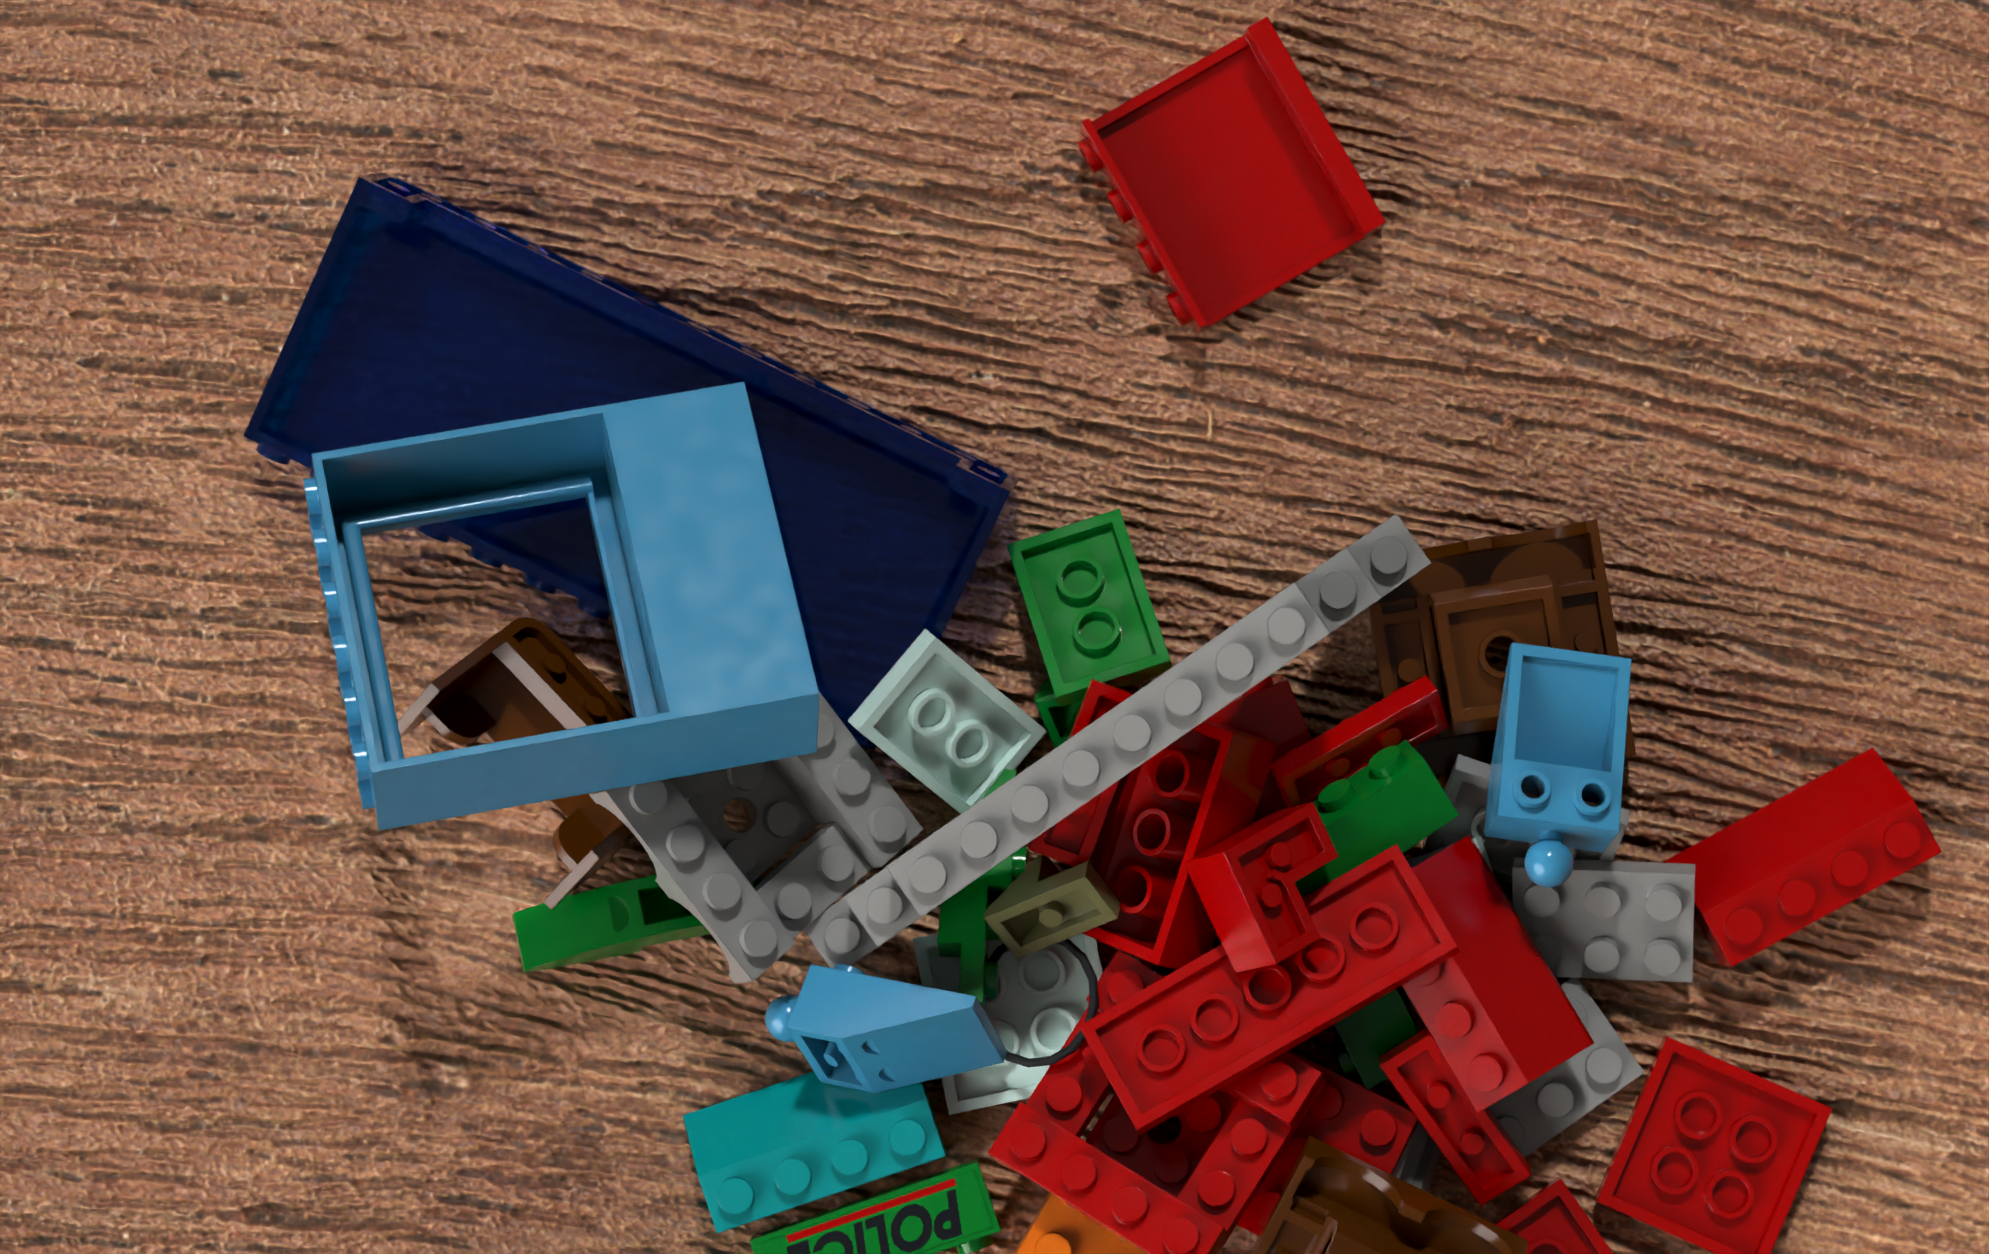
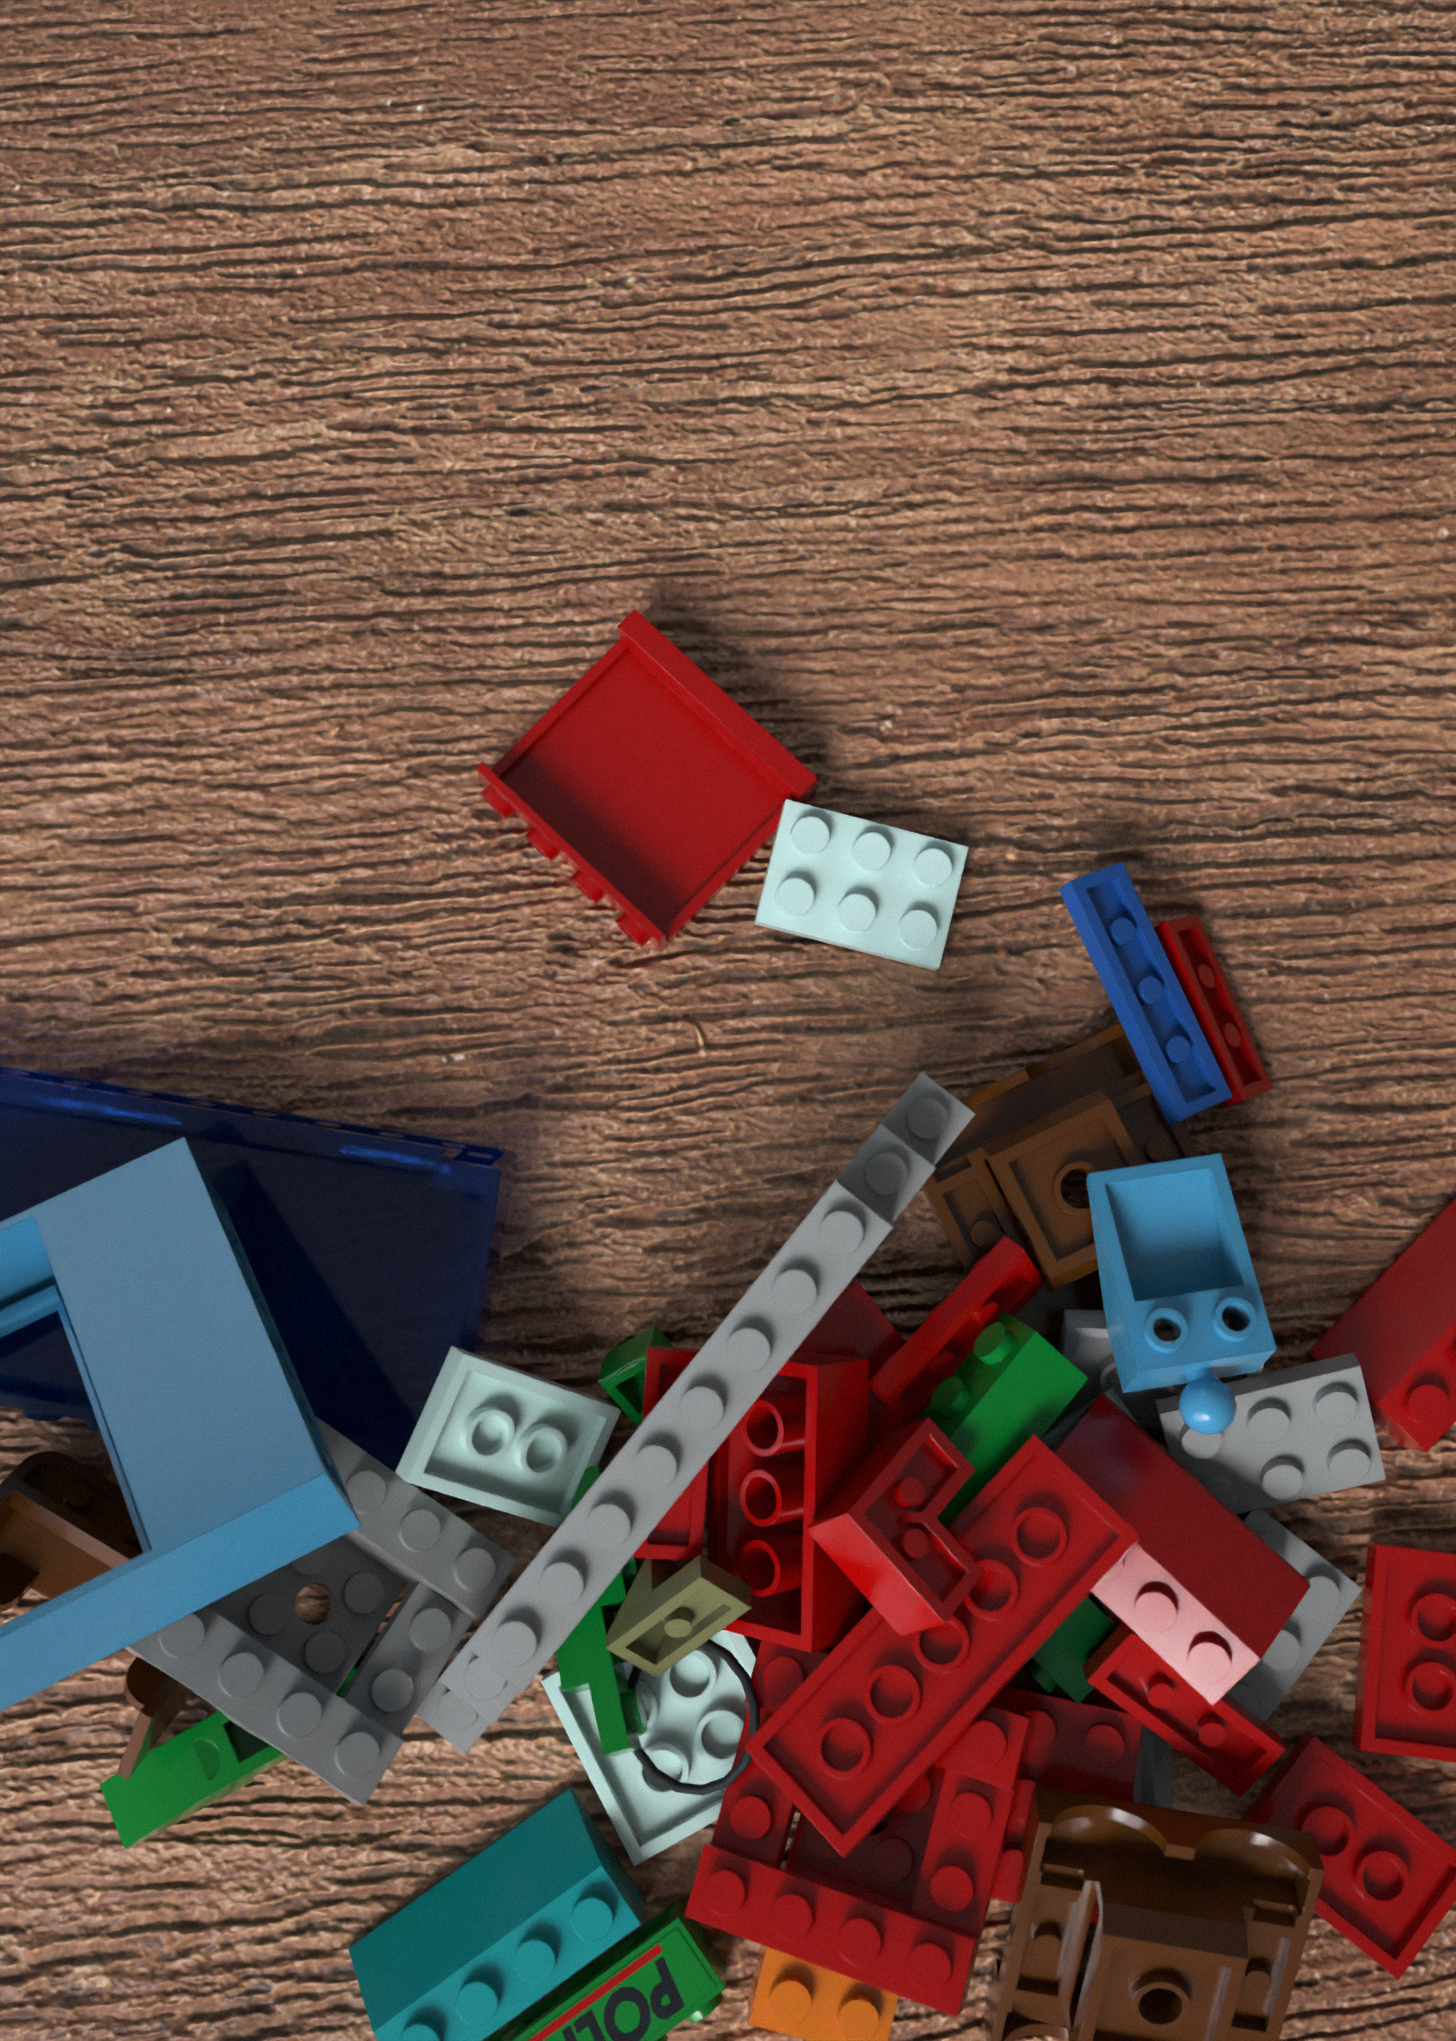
camera: 15 degrees left, 5 degrees down
dark azure slope [765,964,1007,1093] -> none
green plate [1007,508,1172,707] -> none
none -> light aqua plate [753,799,968,971]
none -> blue fence [1059,862,1233,1126]
none -> red plate [1153,913,1273,1109]

